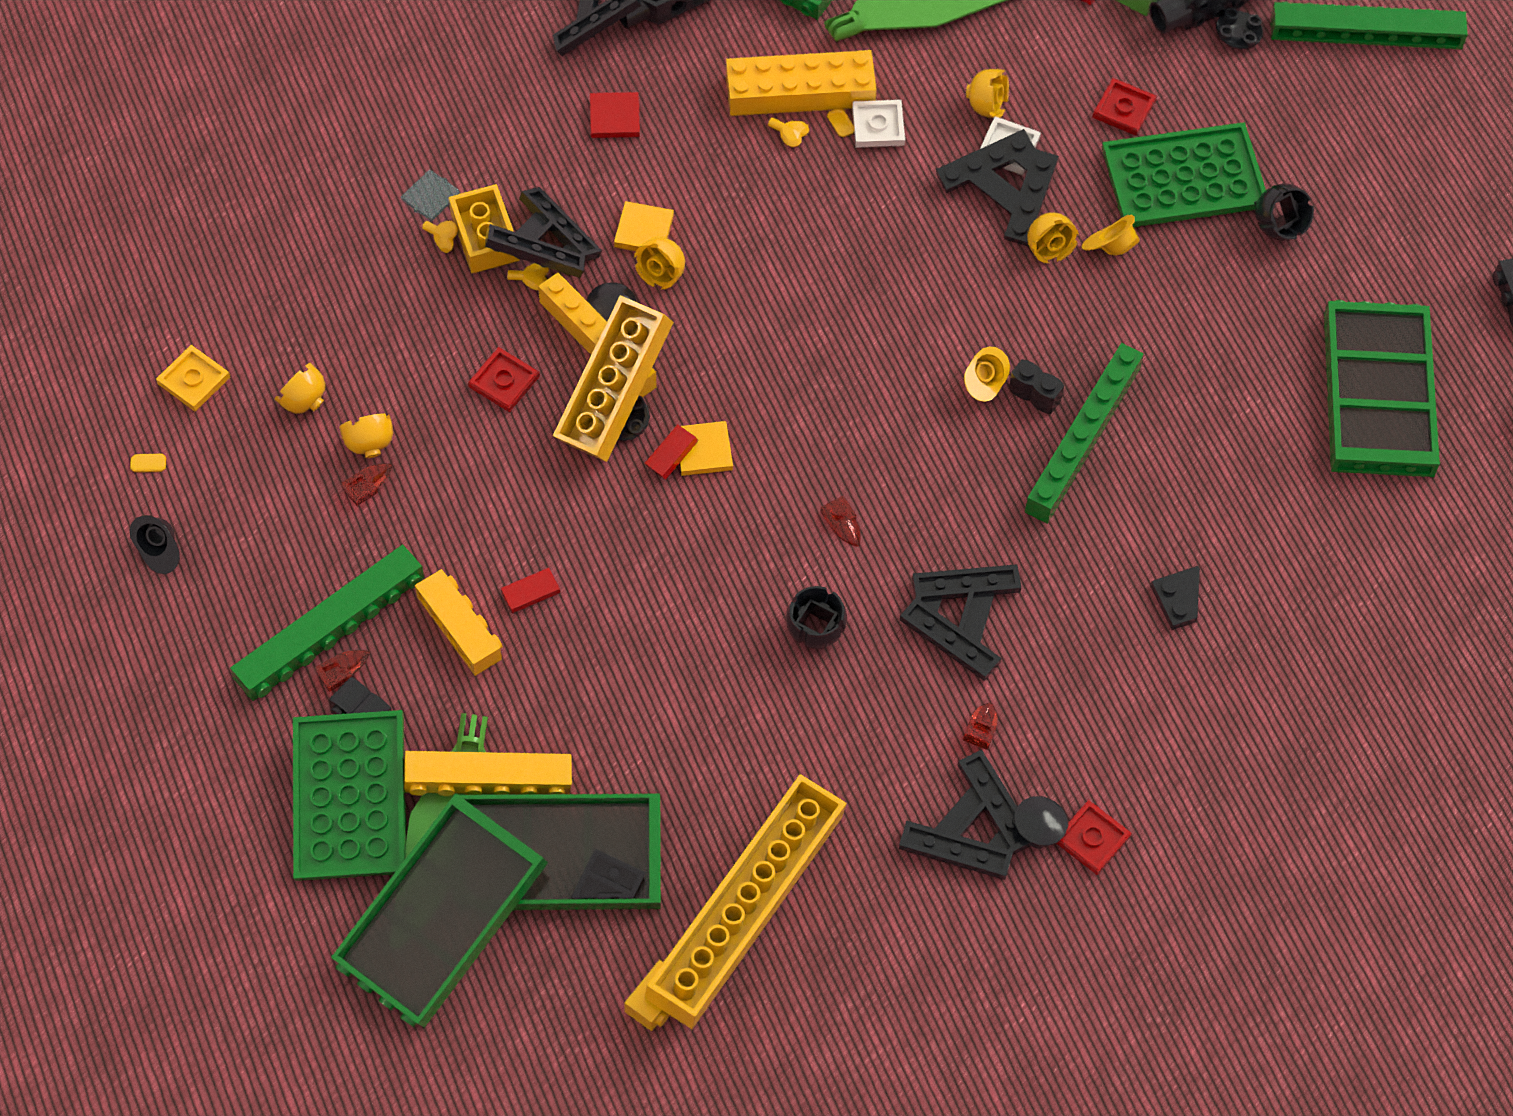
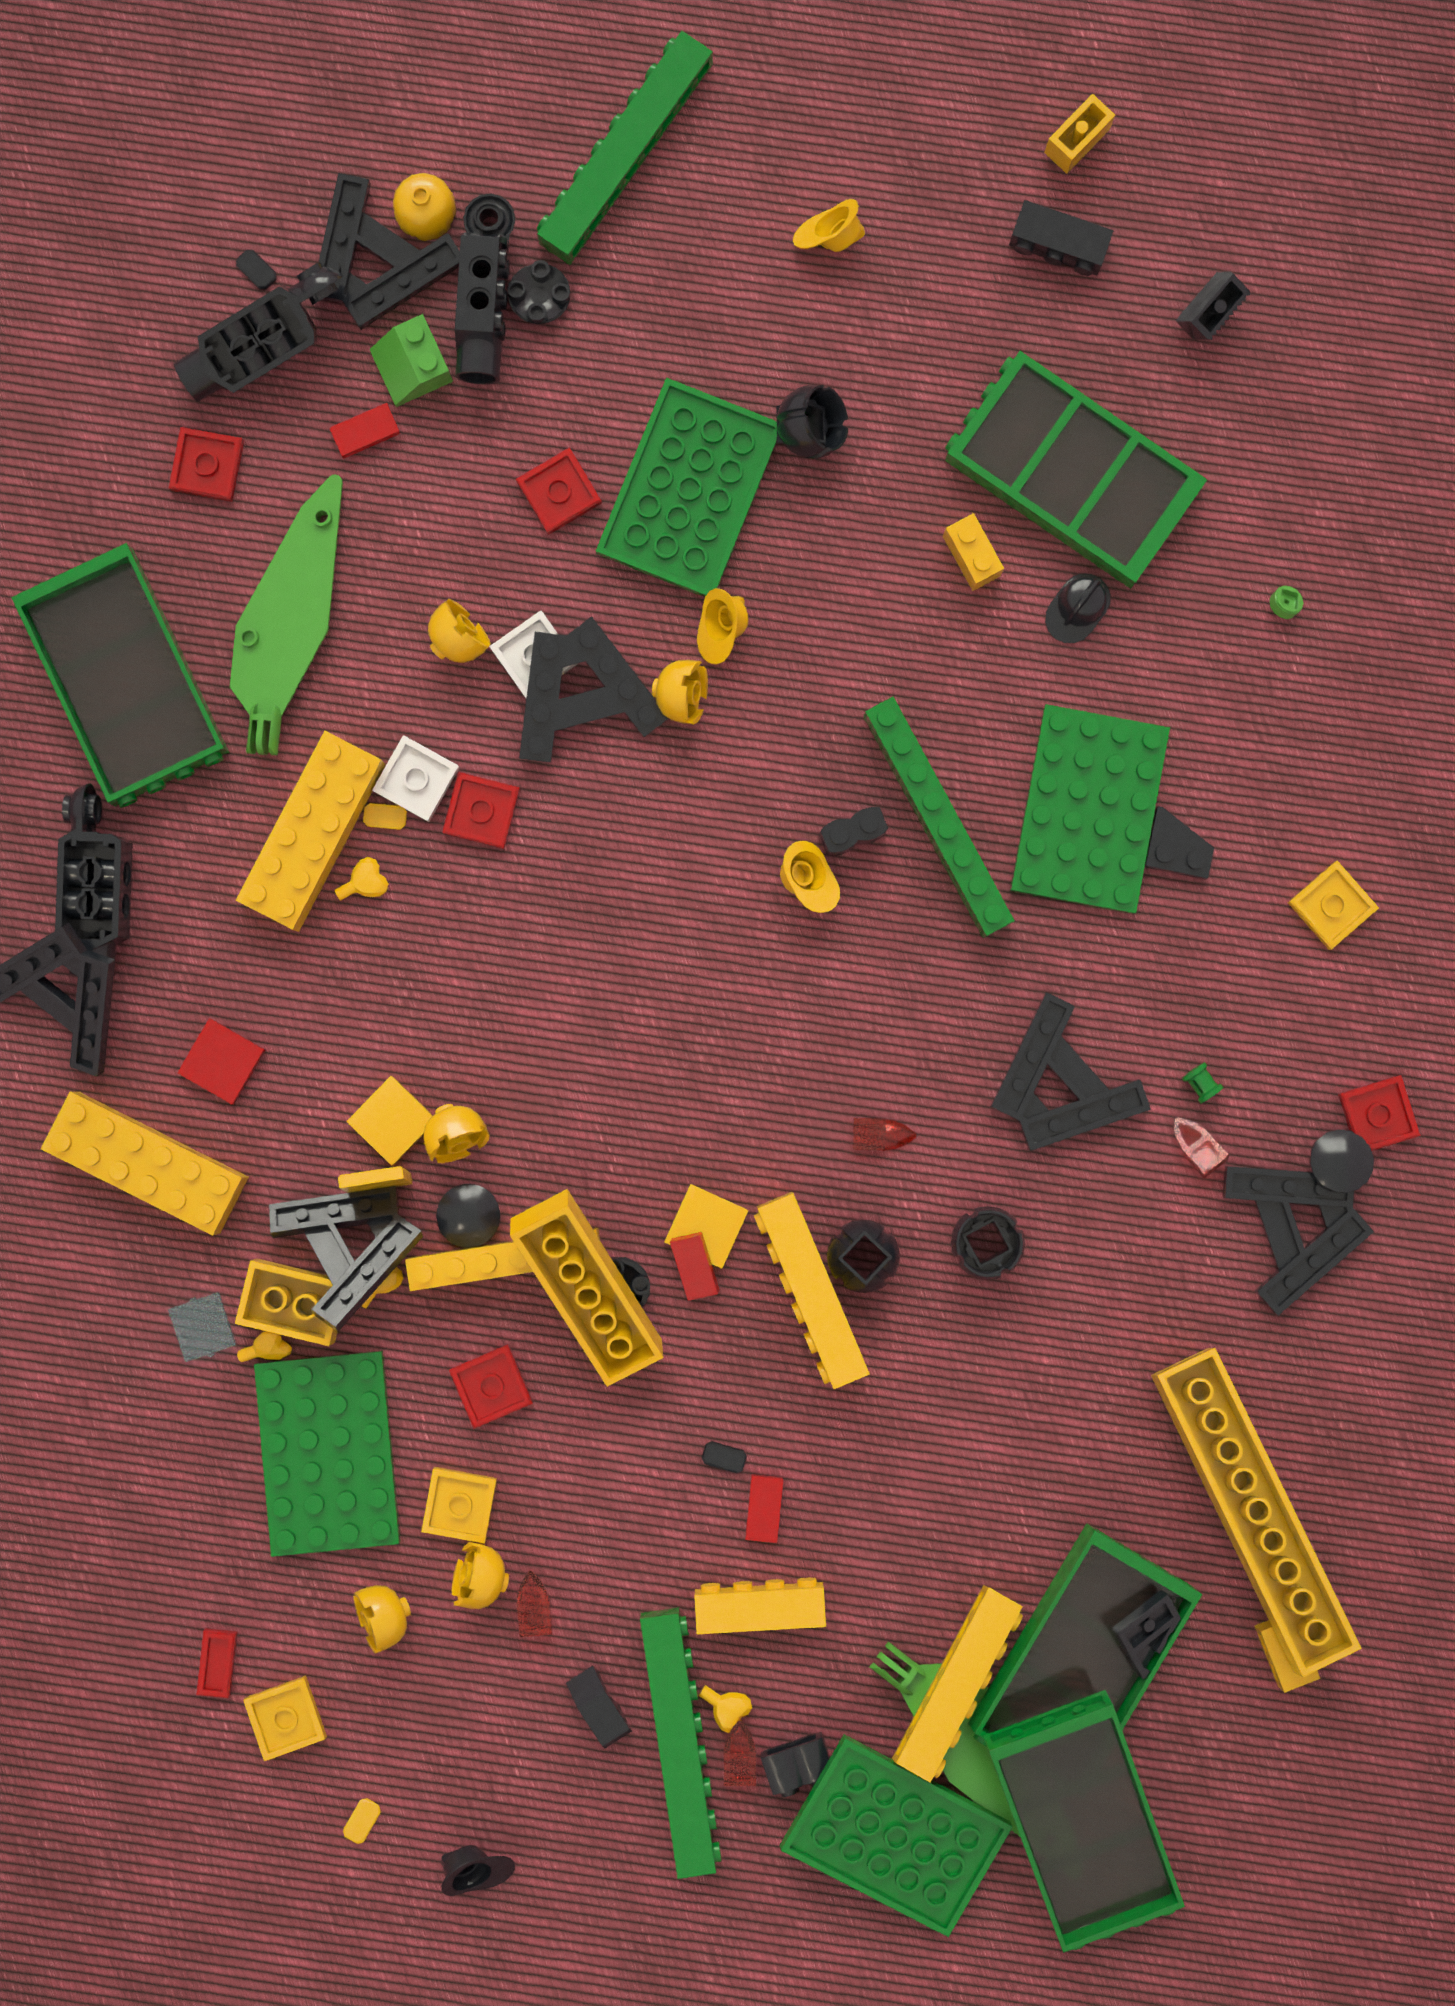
camera: 55 degrees left, 25 degrees up
none -> yellow brick [41,1091,249,1236]
none -> red tile [196,1628,237,1698]
none -> green plate [254,1350,401,1557]
none -> yellow tile [338,1166,413,1193]
none -> yellow tile [421,1467,497,1543]
none -> red tile [442,772,520,849]
none -> black slope [566,1666,632,1749]
none -> yellow rock [698,1685,752,1733]
none -> black piece [702,1441,747,1474]
none -> yellow brick [754,1192,870,1389]
none -> yellow piece [793,199,865,252]
none -> black piece [827,1219,900,1293]
none -> yellow brick [943,513,1004,591]
none -> green plate [1010,704,1170,914]
none -> black piece [1045,573,1111,643]
none -> green bush [1182,1062,1224,1104]
none -> bright green tile [1270,586,1303,619]
none -> yellow tile [1287,861,1379,950]

